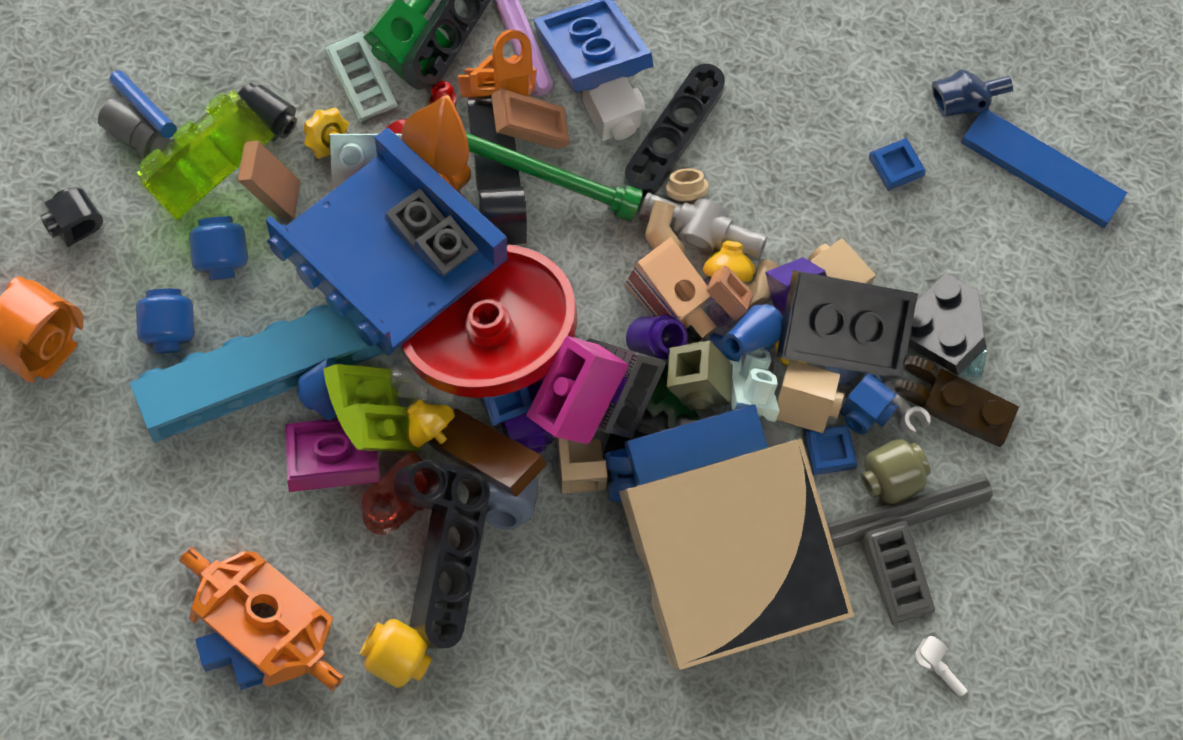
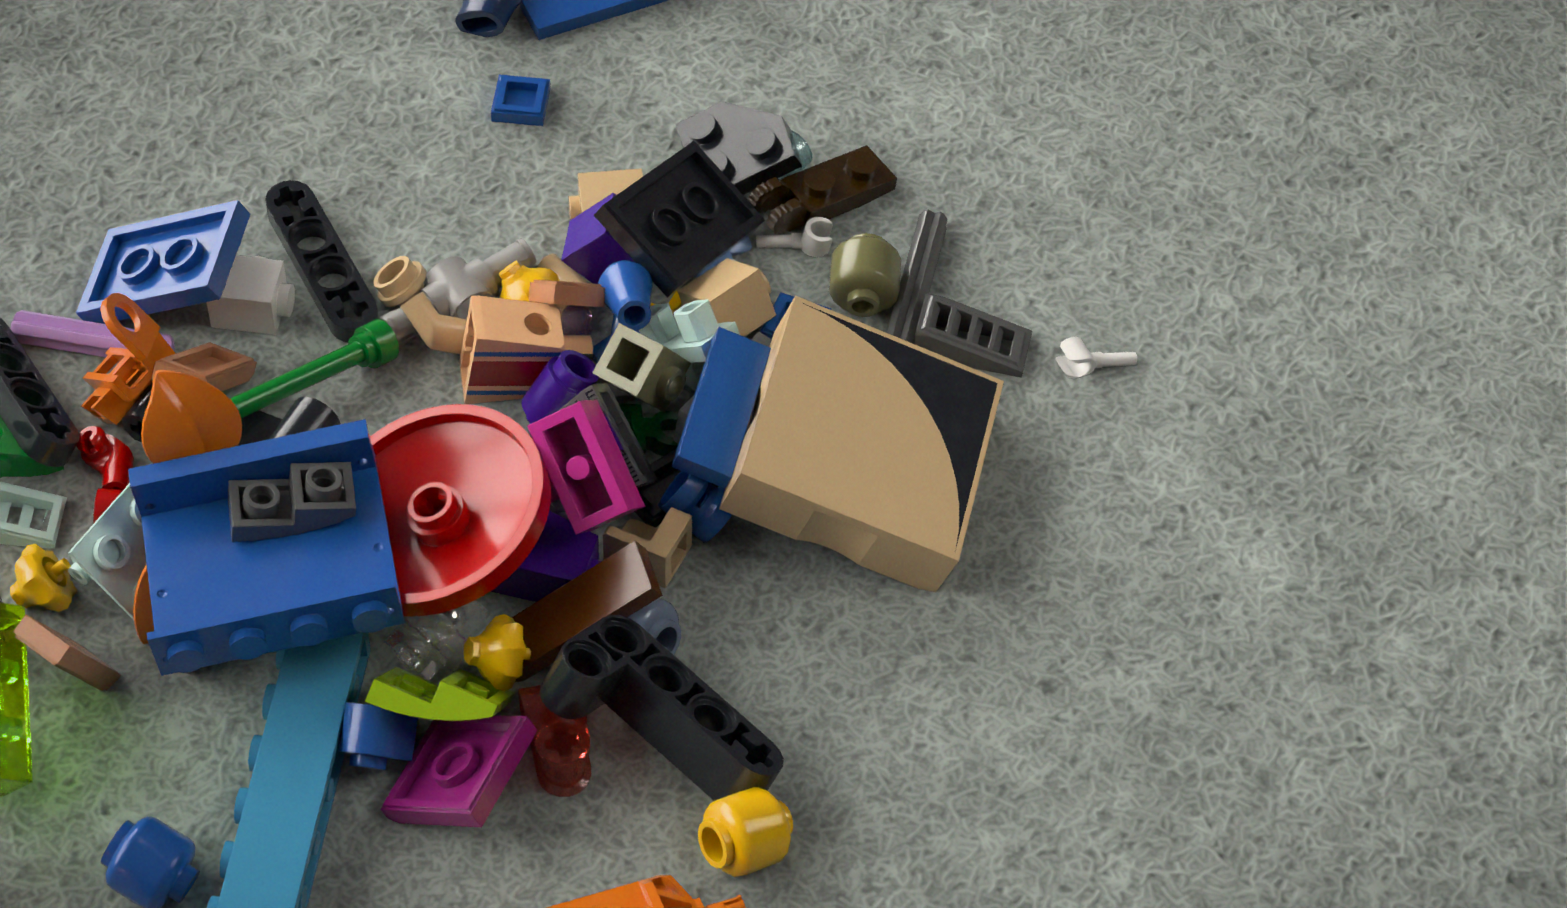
camera: 55 degrees left, 15 degrees down
blue head [189,216,248,280] -> none
blue slope [480,387,532,426] -> none
blue plate [839,373,899,435] -> none

